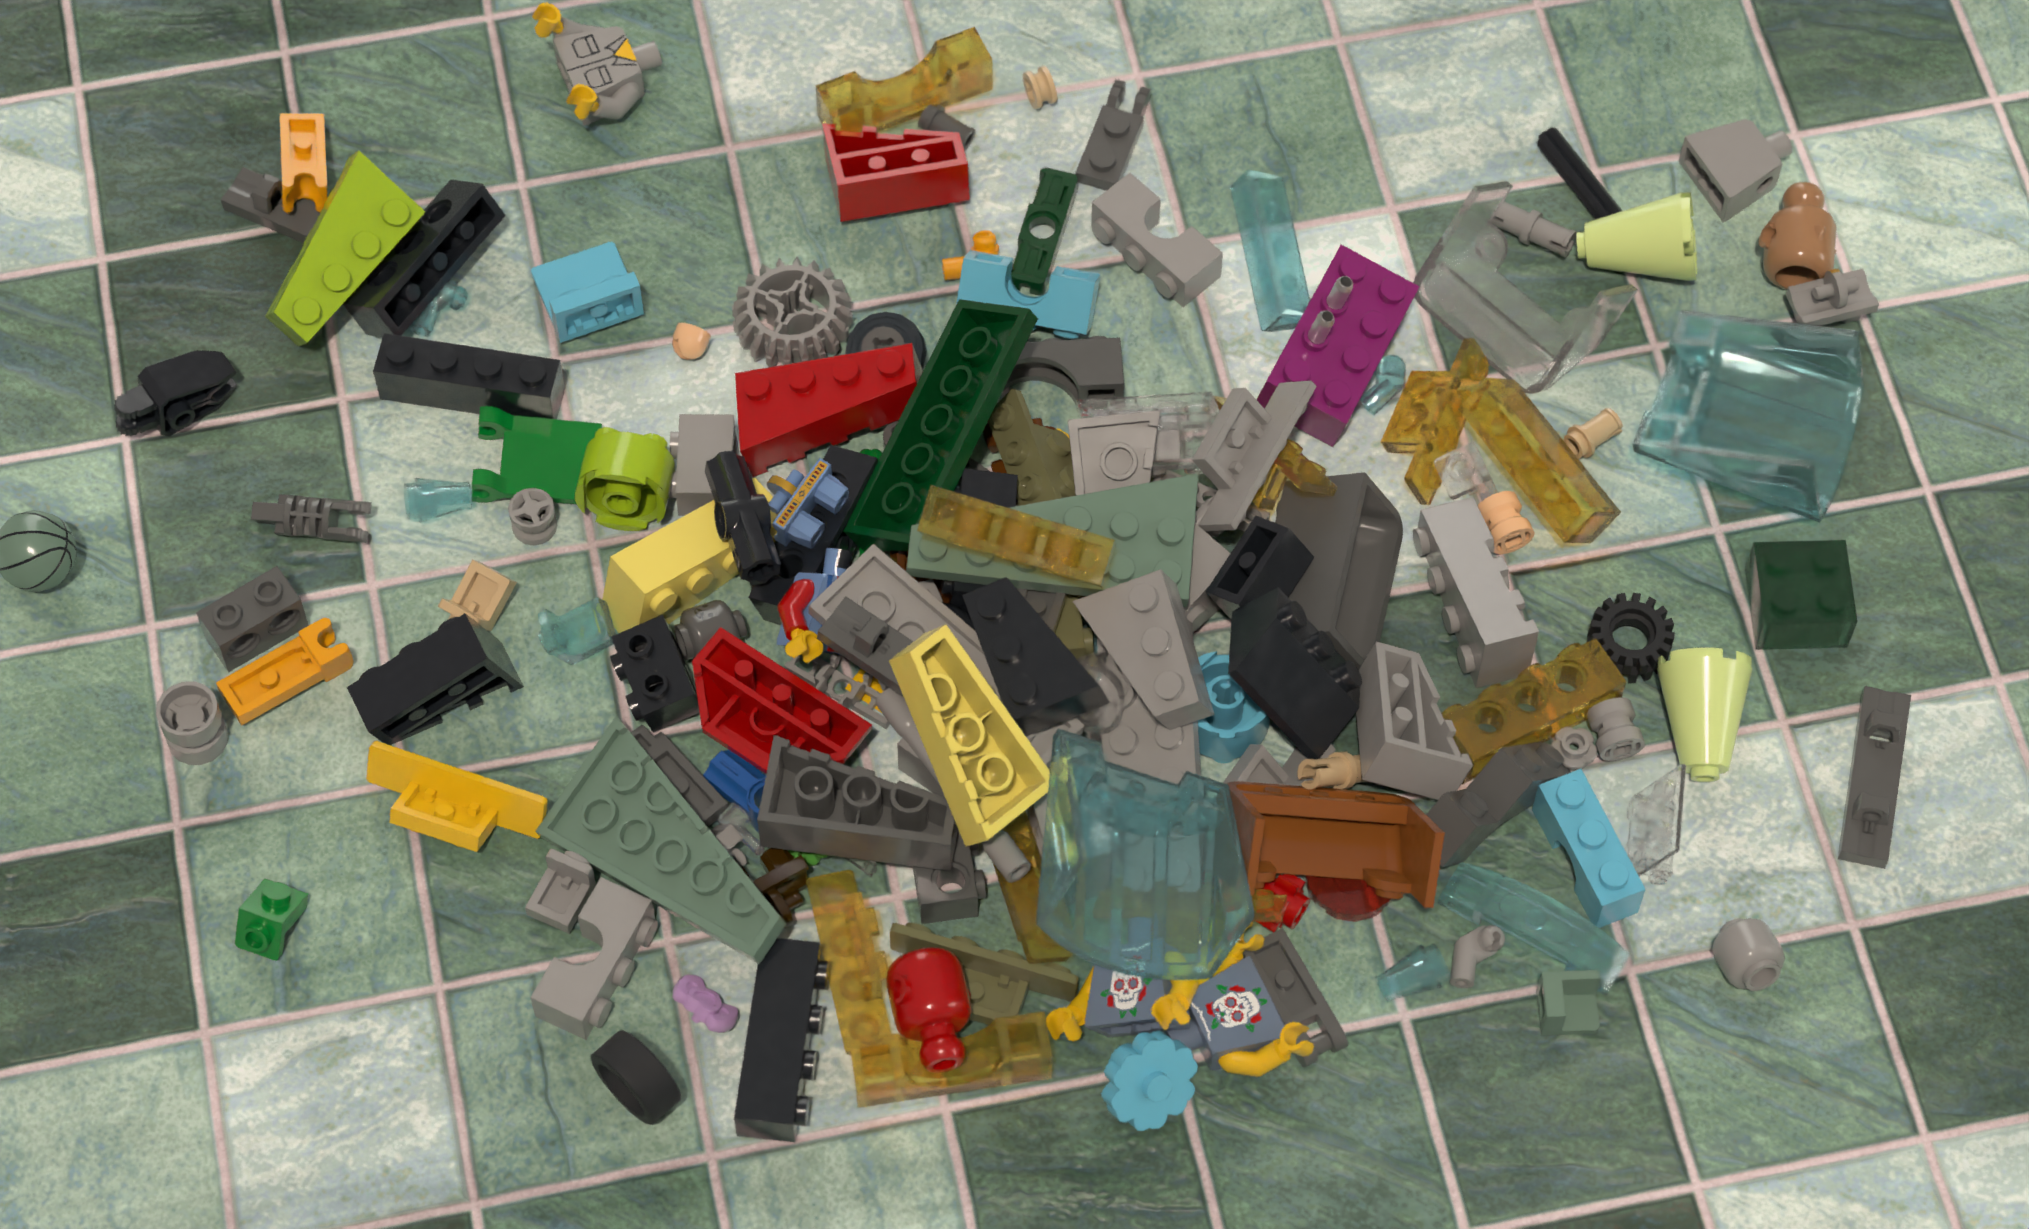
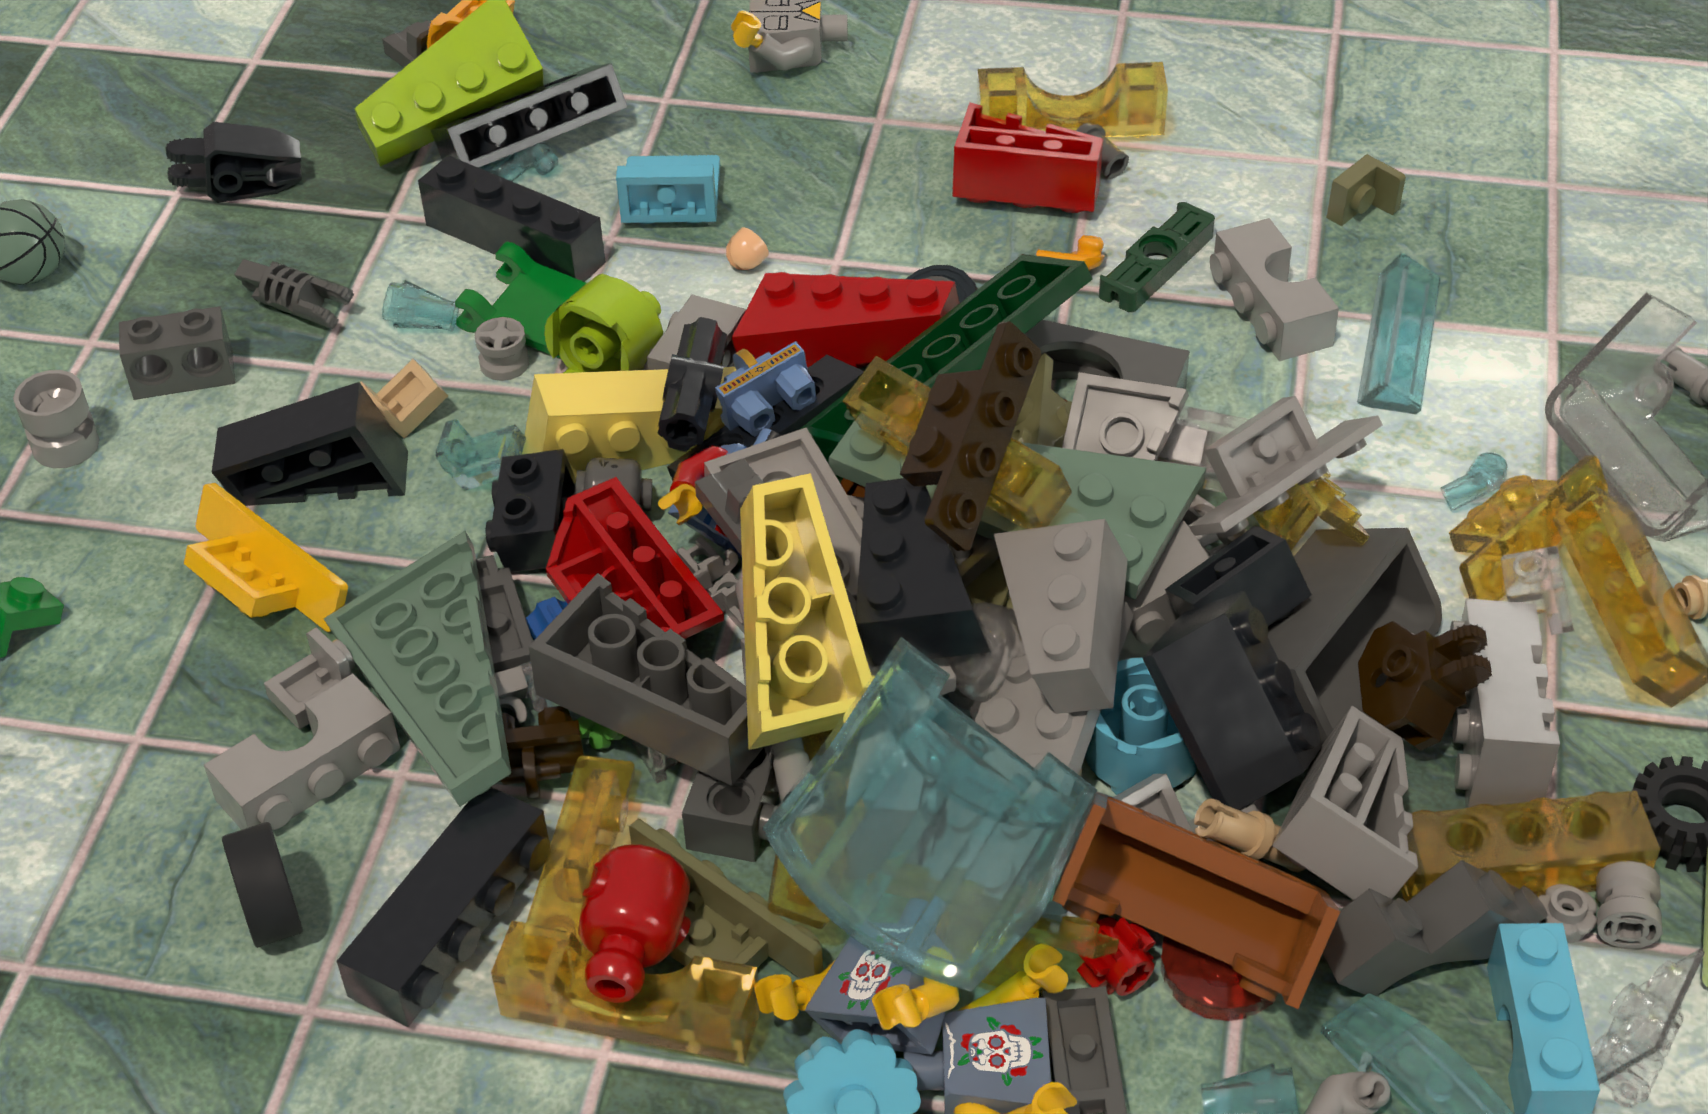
camera: 25 degrees right, 15 degrees down
light orange plate [216,618,354,726] -> none
lavender piece [673,975,738,1033] -> none
light grey gear [732,257,853,367] -> none
medium azure arch [956,250,1101,338] -> none
tan bush [1023,66,1057,109] -> none
dark grey hinge [1075,79,1151,190] -> none
magenta piece [1256,244,1420,447] -> none
light nougat wheel [1478,491,1535,554] -> none
none -> dark brown bracket [900,321,1041,551]
none -> olive bracket [1326,154,1406,226]
none -> dark brown hinge [1358,621,1492,751]

